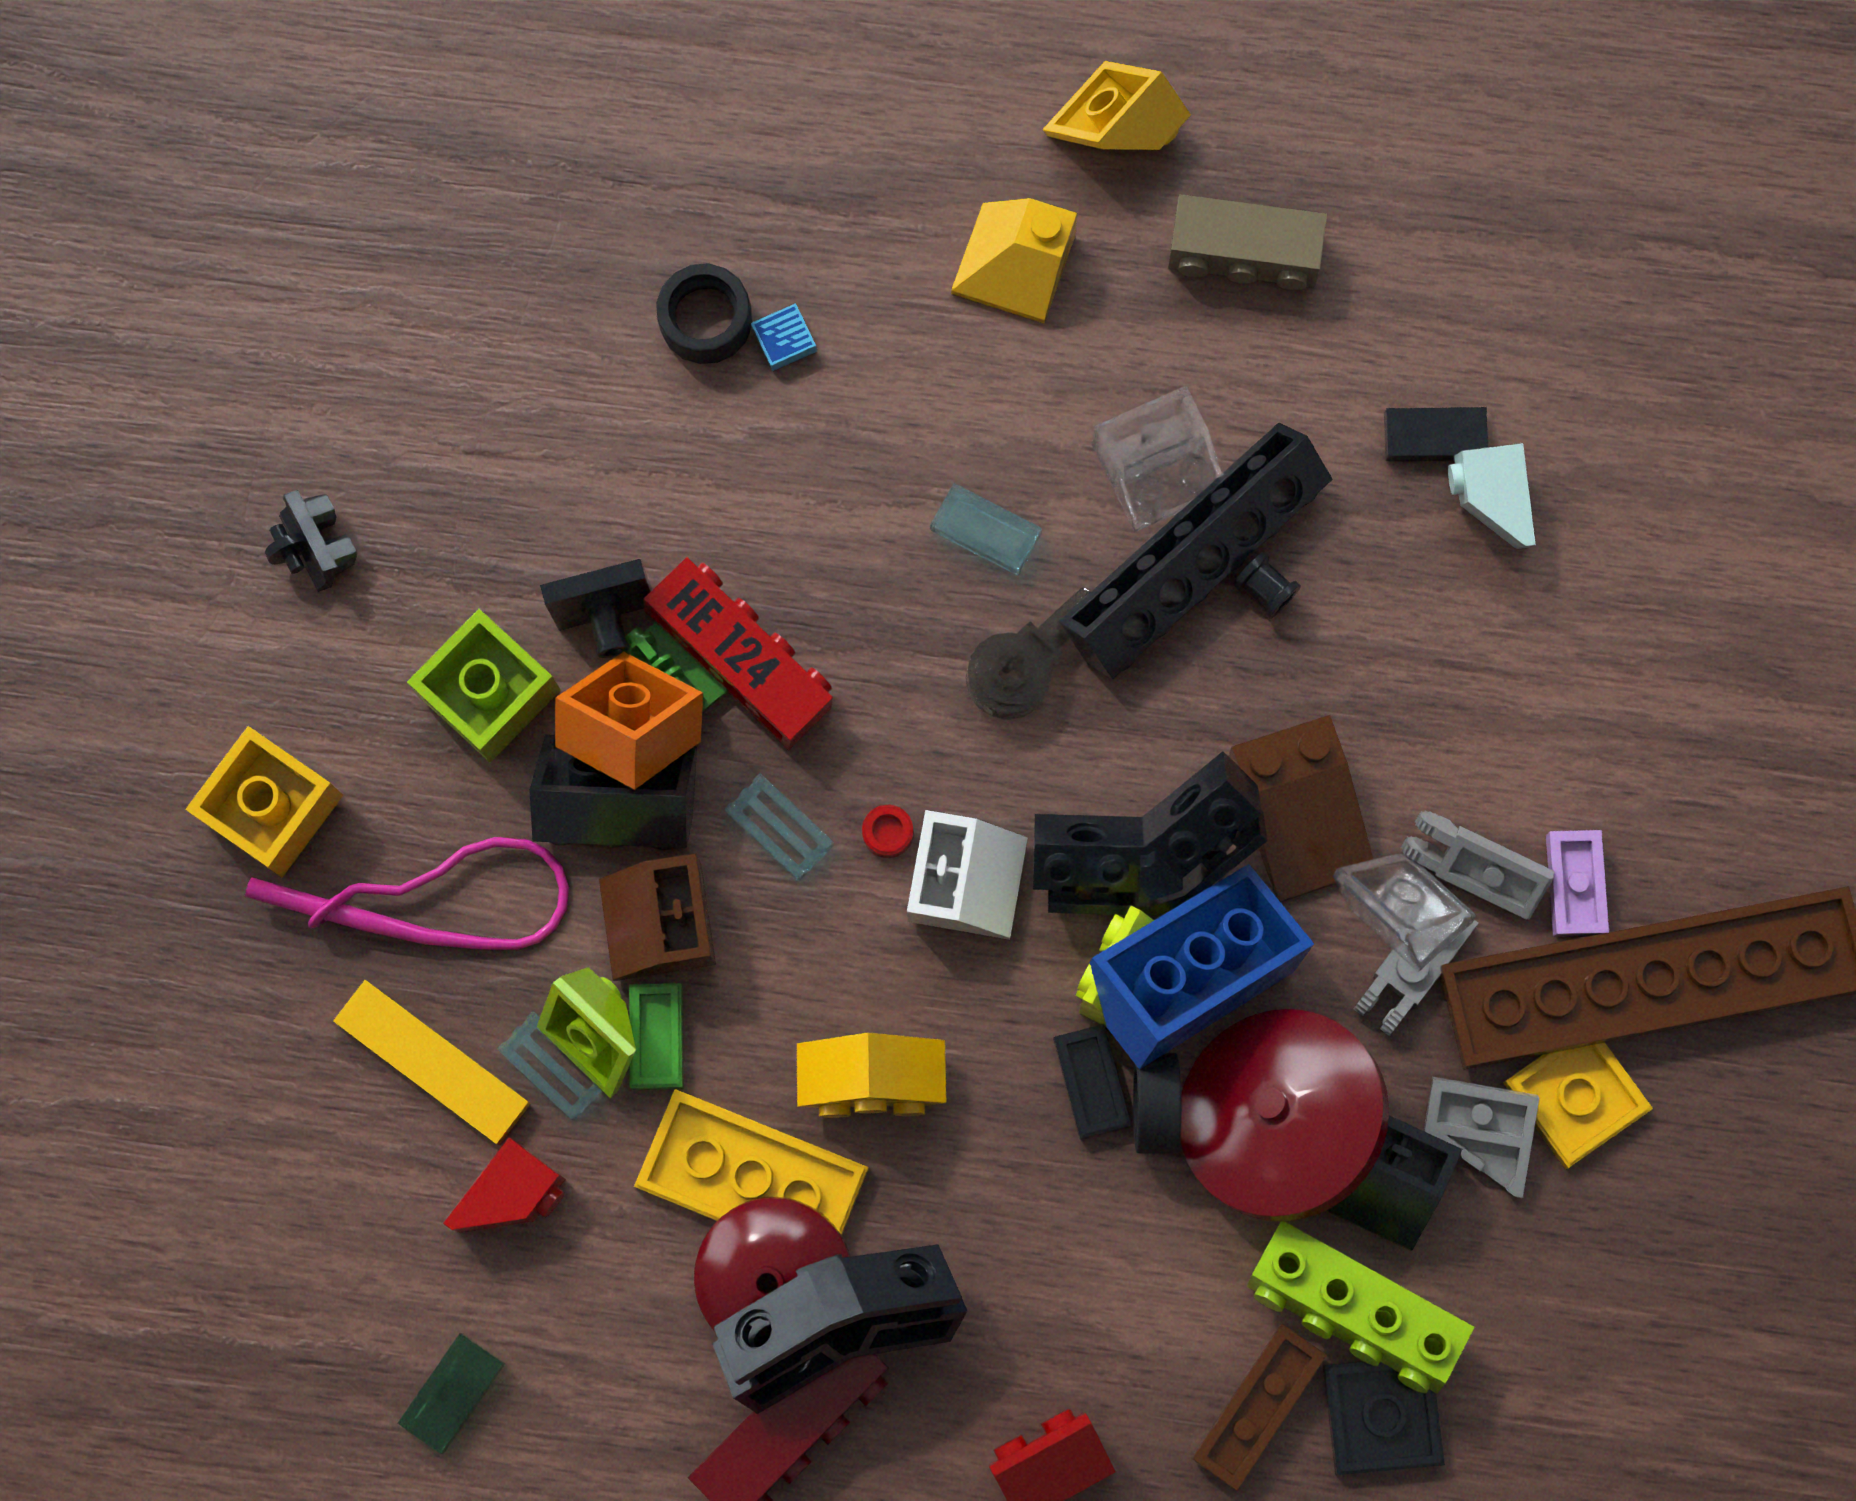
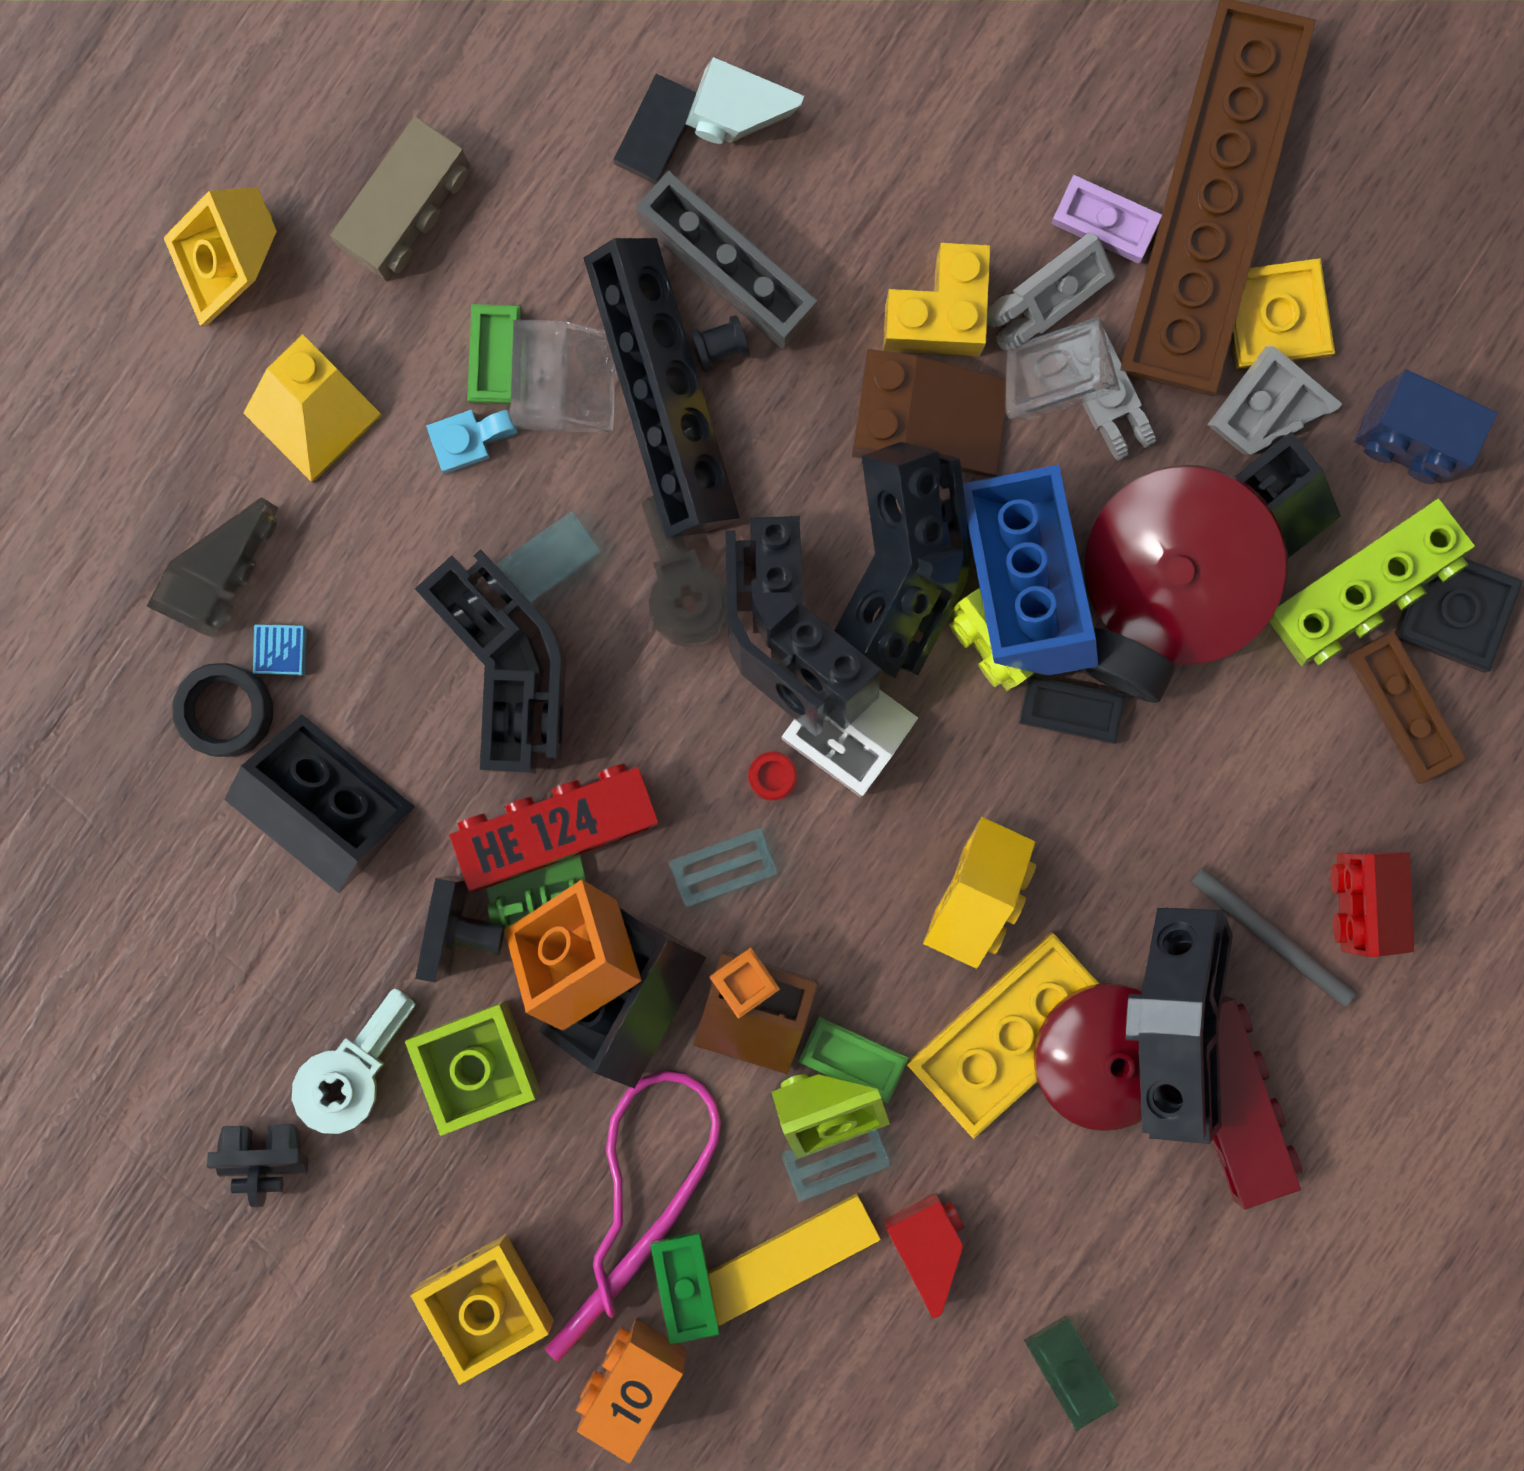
camera: 70 degrees left, 10 degrees up
none -> clear smoke slope [147,497,279,637]
none -> black slope [224,714,415,893]
none -> light aqua piece [292,988,416,1134]
none -> black brick [415,549,566,774]
none -> medium azure plate [426,409,518,474]
none -> bright green tile [467,304,522,406]
none -> orange brick [575,1318,687,1464]
none -> dark grey brick [636,170,818,351]
none -> green plate [650,1231,720,1345]
none -> orange tile [709,947,780,1019]
none -> black brick [725,516,881,737]
none -> yellow brick [883,243,990,357]
none -> dark grey bar [1190,867,1356,1007]
none -> dark blue brick [1353,369,1498,484]

